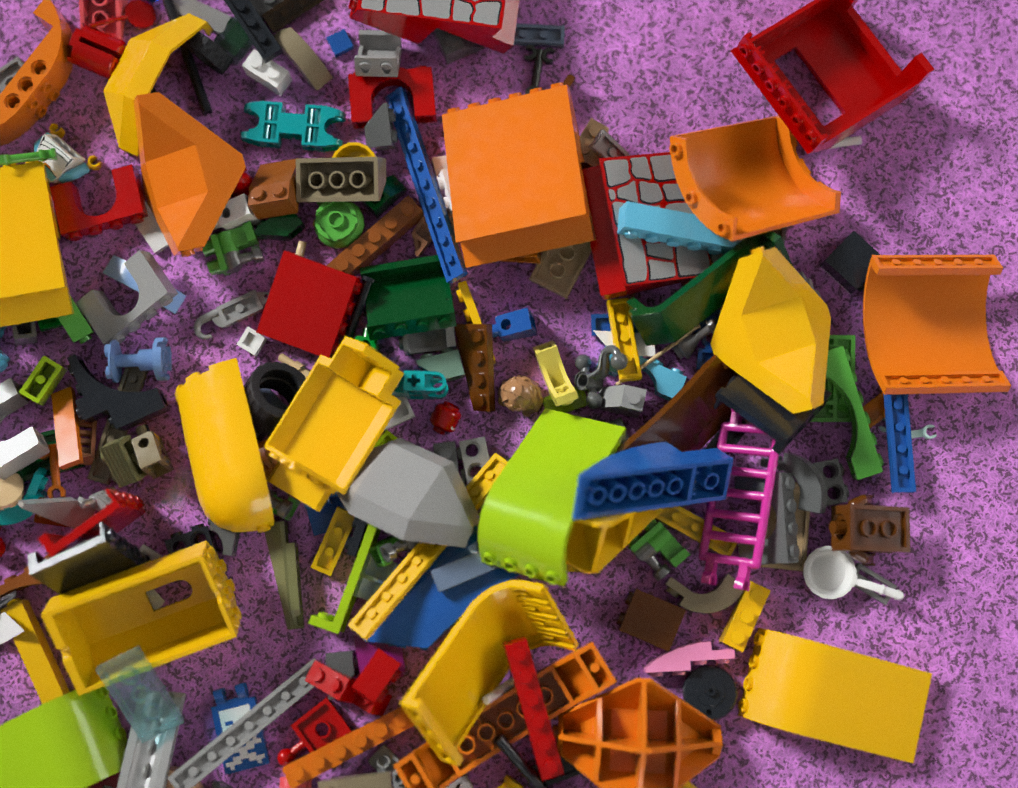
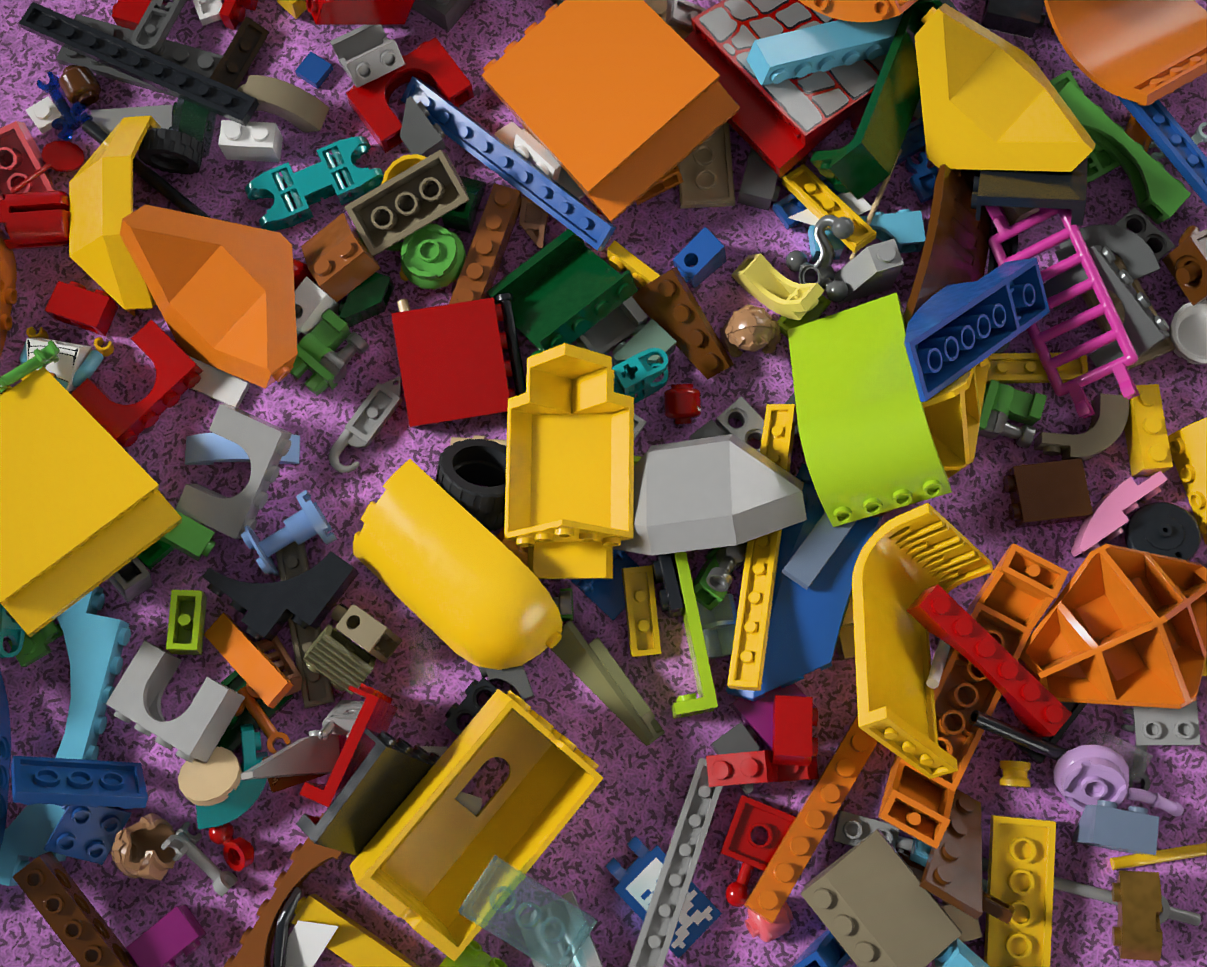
camera: 30 degrees left, 5 degrees down
white plate [236,327,268,356] -> none
light grey piece [672,319,716,359] -> none
none -> red brick [44,281,118,336]
none -> dark grey brick [737,148,783,211]

